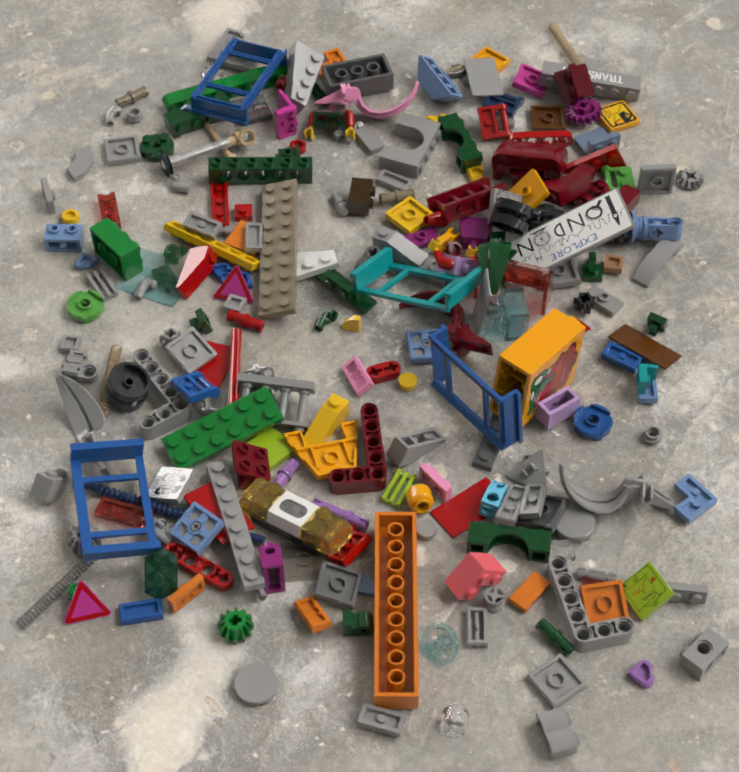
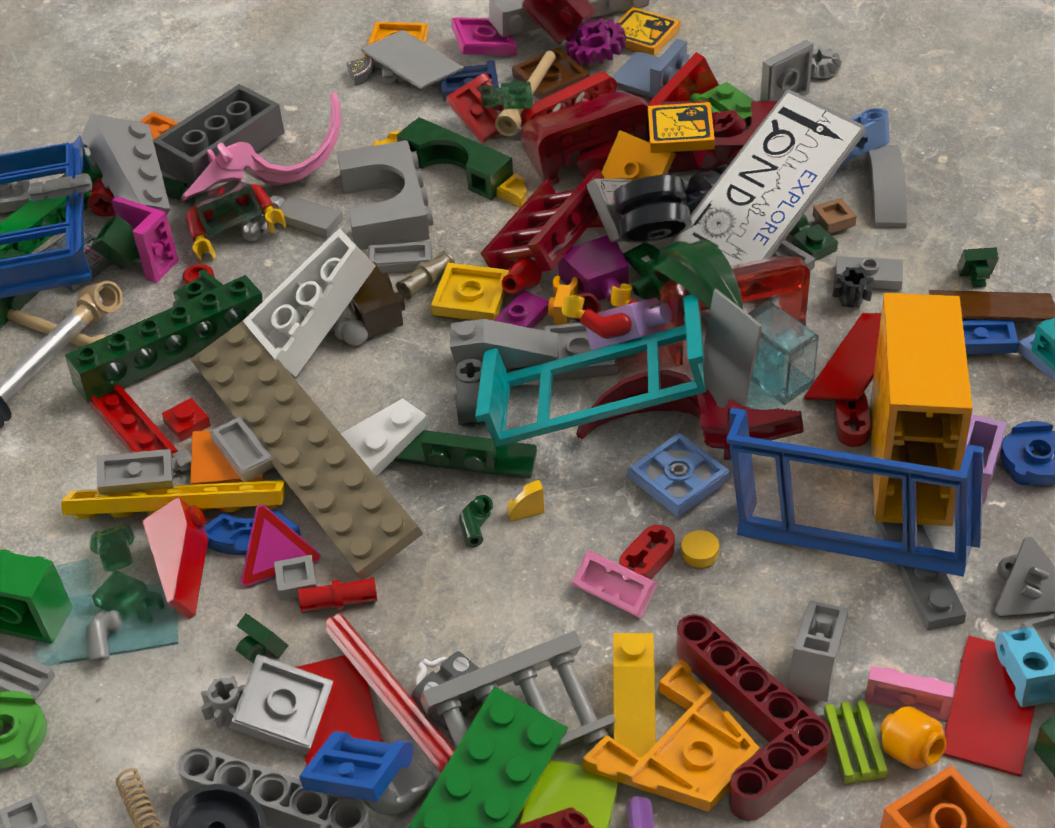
camera: 30 degrees left, 5 degrees down
light grey arm [169,174,190,194] -> none
medium blue wedge [417,55,463,103] -> none
none -> light grey axle [28,173,92,202]
none -> dark green brick [90,215,140,269]
none -> white wedge [243,228,375,377]
none -> clear green plate [481,81,533,109]
none -> tan piece [495,51,555,136]
none -> tile [648,102,715,153]

